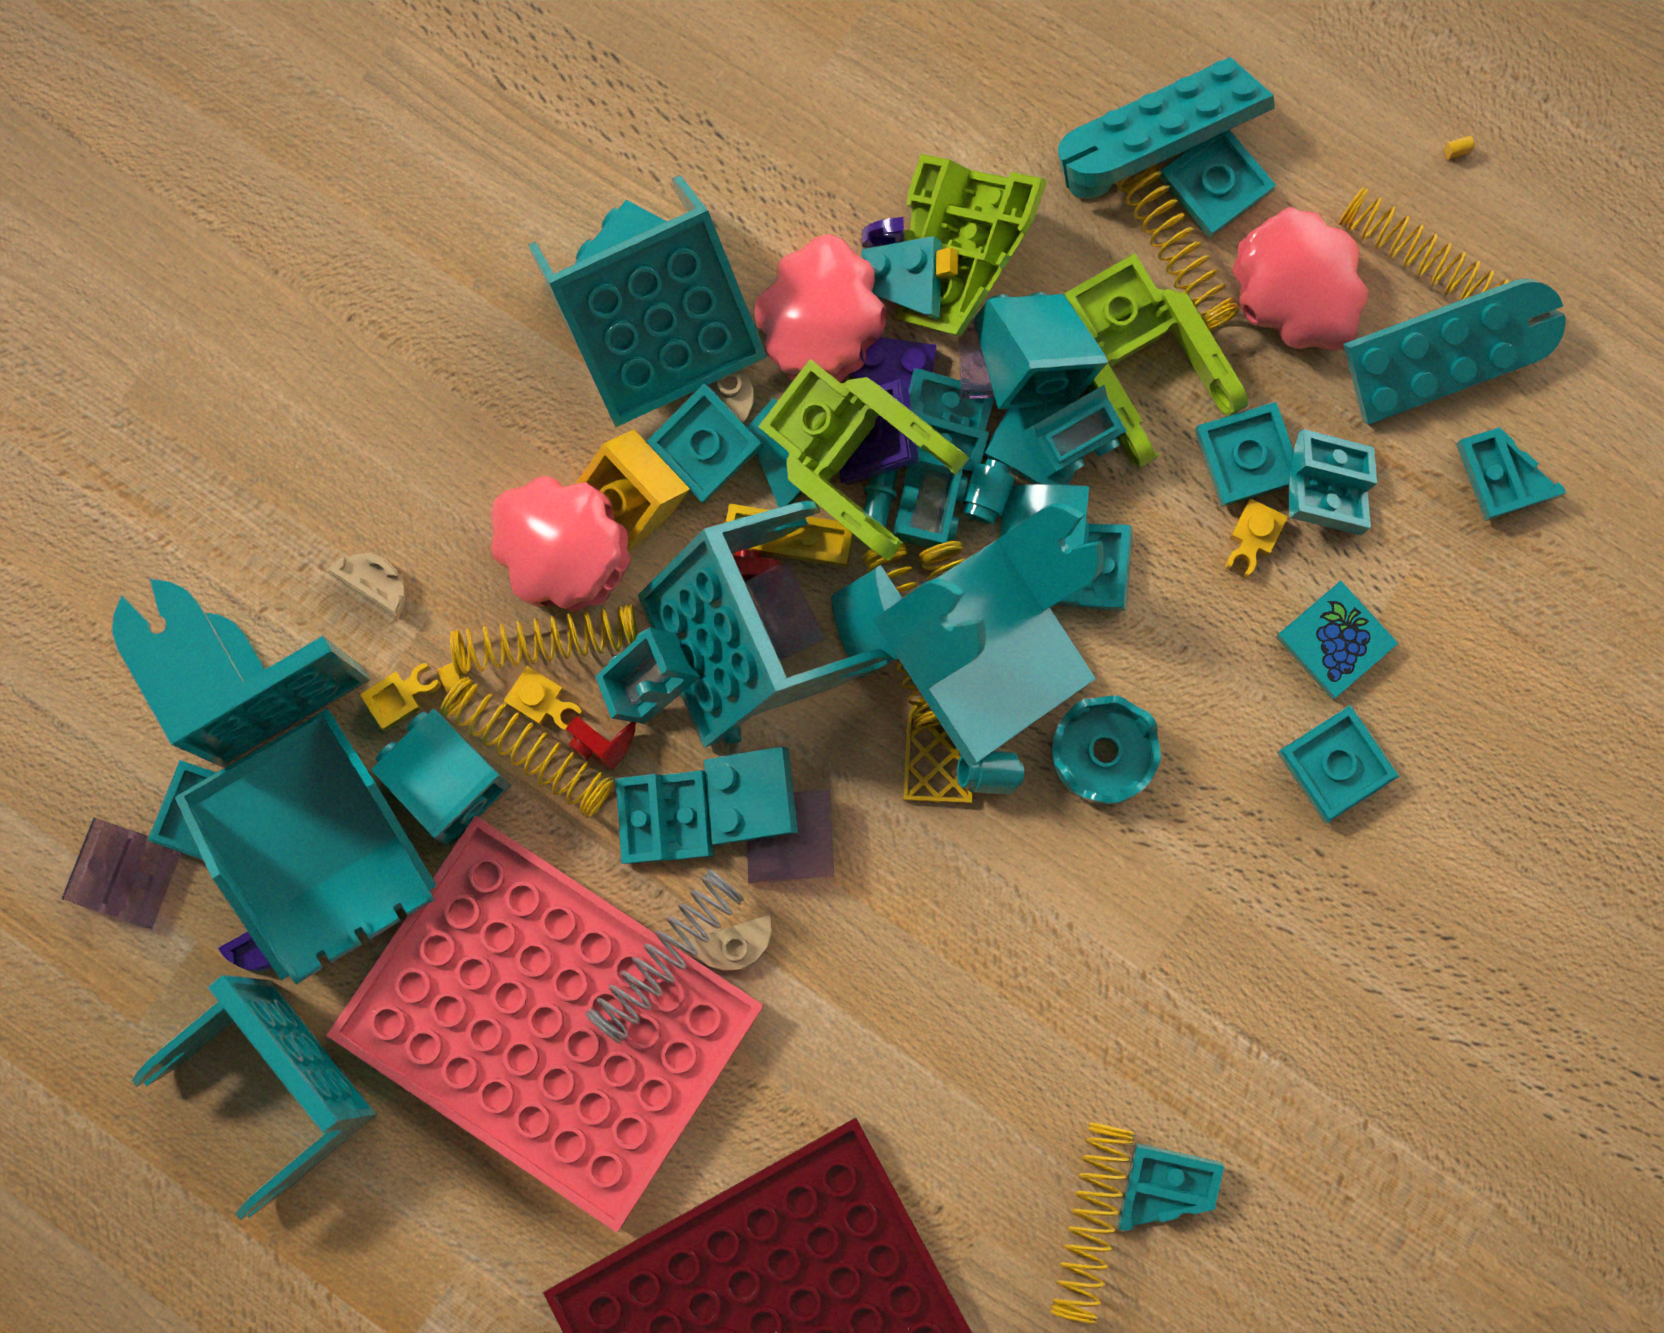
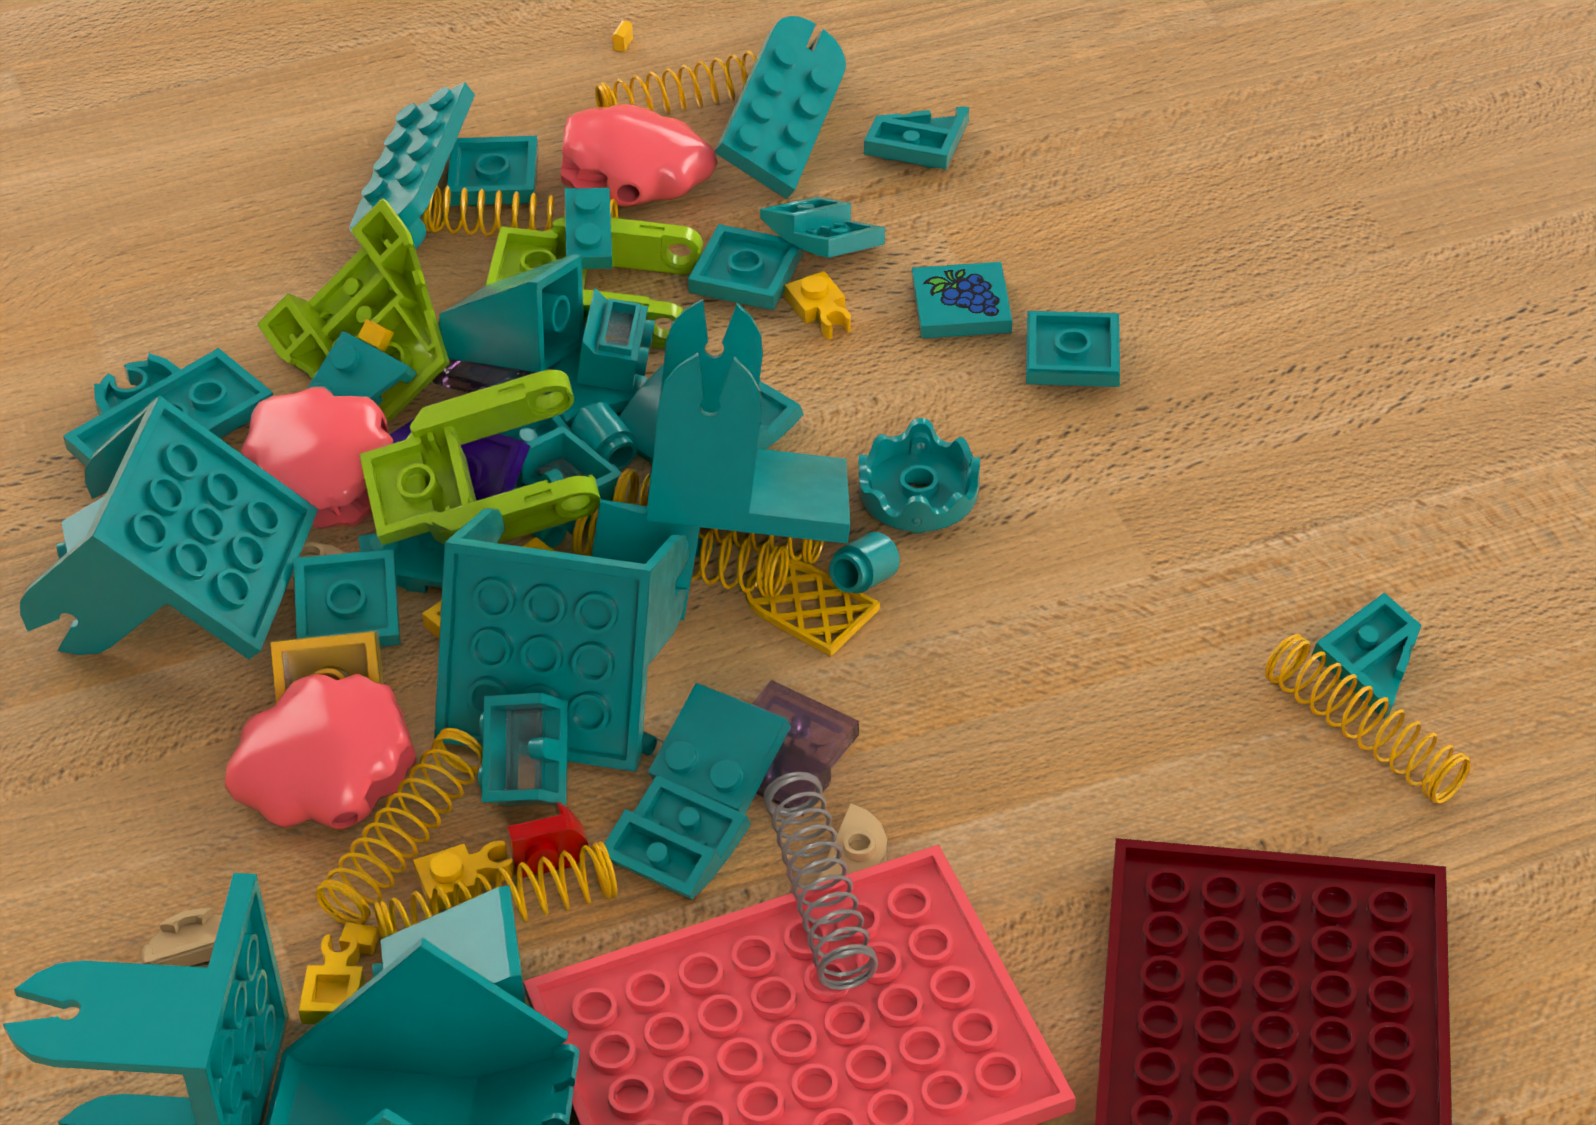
camera: 55 degrees left, 35 degrees down
dark purple tile [862,217,904,248] -> none
none -> teal plate [63,348,274,466]
none -> teal plate [565,188,612,269]

